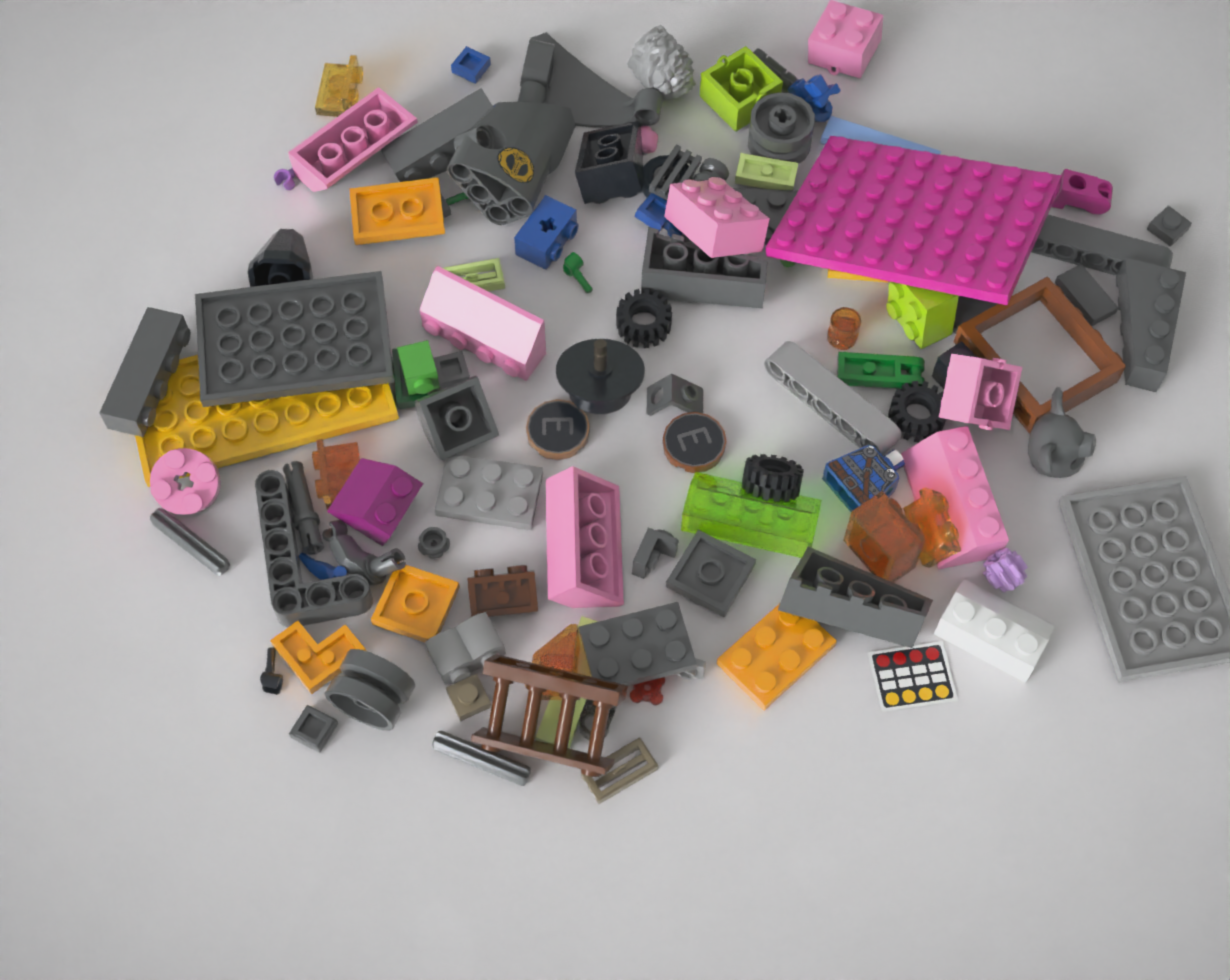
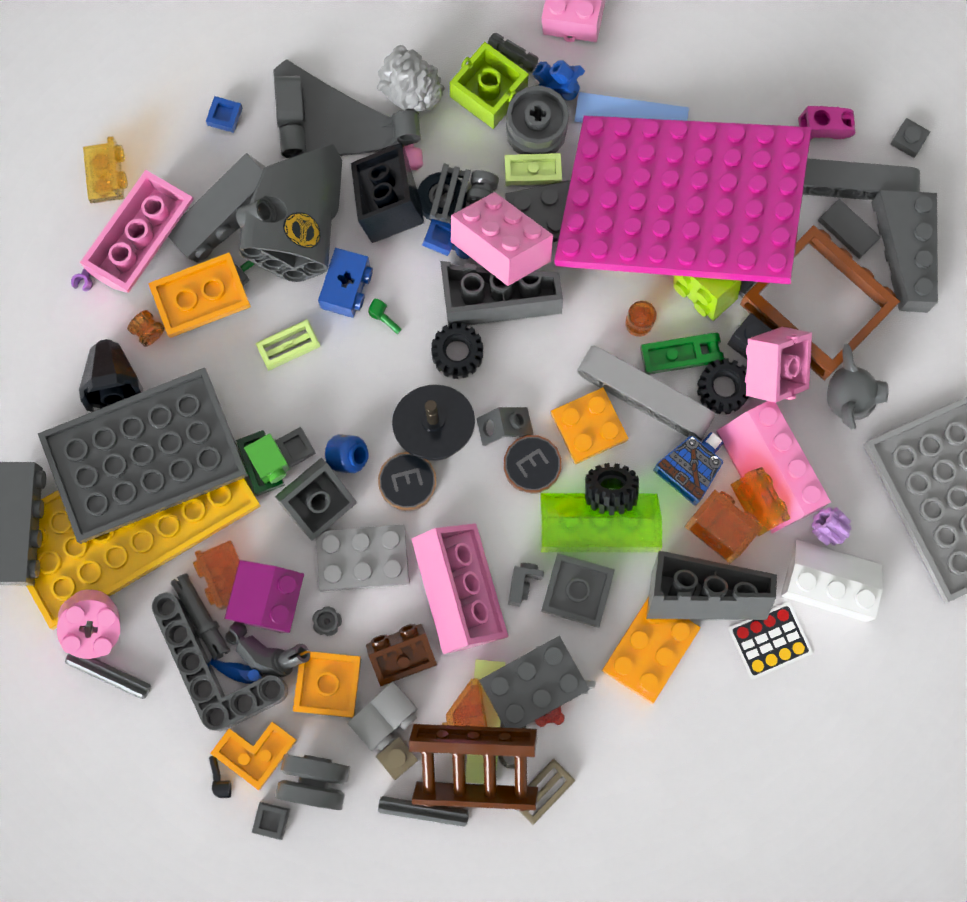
camera: 15 degrees left, 15 degrees up
slope [420,266,546,381] -> none
none -> clear orange wheel [127,310,165,347]
none -> blue head [325,434,369,473]
none -> light orange plate [551,387,629,465]

